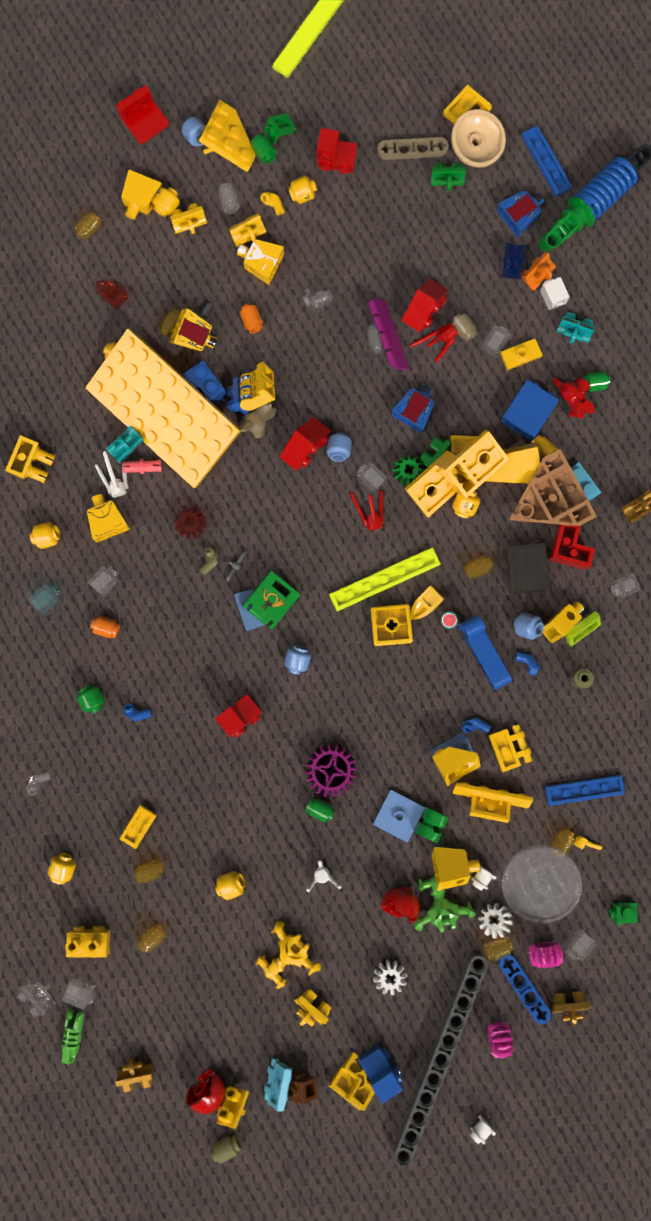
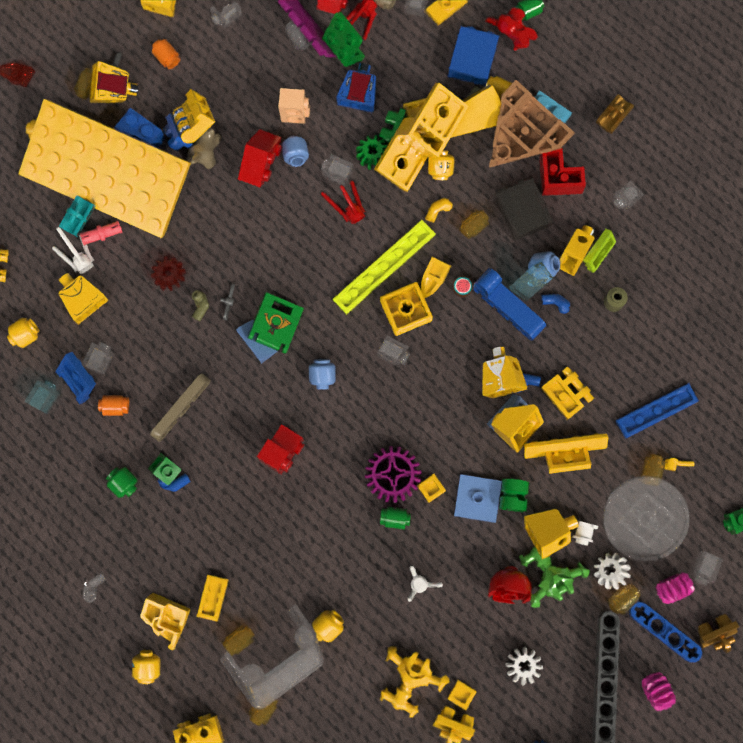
camera: 15 degrees left, 5 degrees down
none -> blue plate [56,352,96,404]
none -> yellow slope [140,593,190,650]
none -> green bracket [148,453,181,485]
none -> dark tan beam [150,373,211,442]
none -> clear windscreen [220,604,324,709]
none -> light nougat brick [278,88,310,124]
none -> green bracket [322,12,365,67]
none -> clear brick [377,335,410,368]
none -> yellow tile [417,474,446,503]
none -> yellow arm [425,198,453,223]
none -> yellow tile [447,680,477,710]
none -> yellow torso [482,347,527,398]
none -> clear light blue slope [509,262,553,301]

